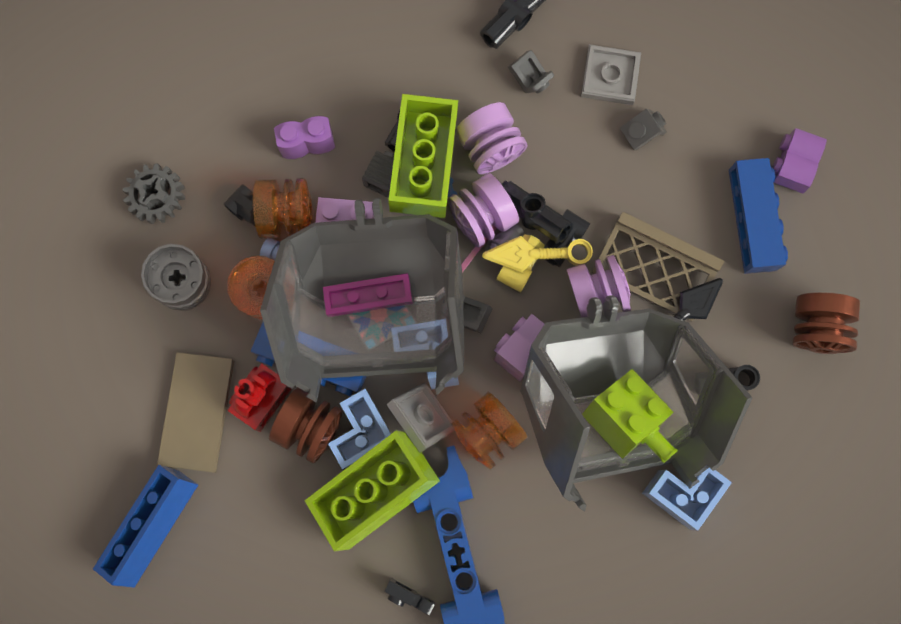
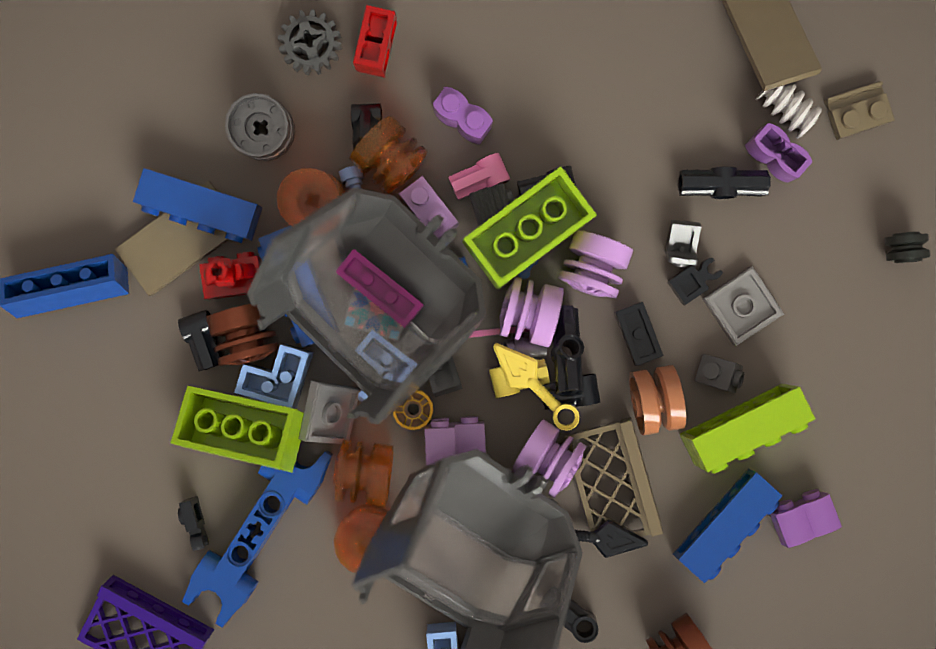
camera: 50 degrees right, 10 degrees up
lime brick [582,369,678,464] -> none
none -> blue brick [133,168,263,243]
none -> black piece [178,309,222,372]
none -> clear orange wheel [334,504,397,573]
none -> red brick [353,5,397,78]
none -> wheel [393,389,434,430]
none -> bright pink piece [448,153,511,201]
none -> black plate [614,302,663,366]
none -> nougat wheel [629,365,686,435]
none -> black plate [667,258,723,305]
none -> lime brick [679,384,816,473]

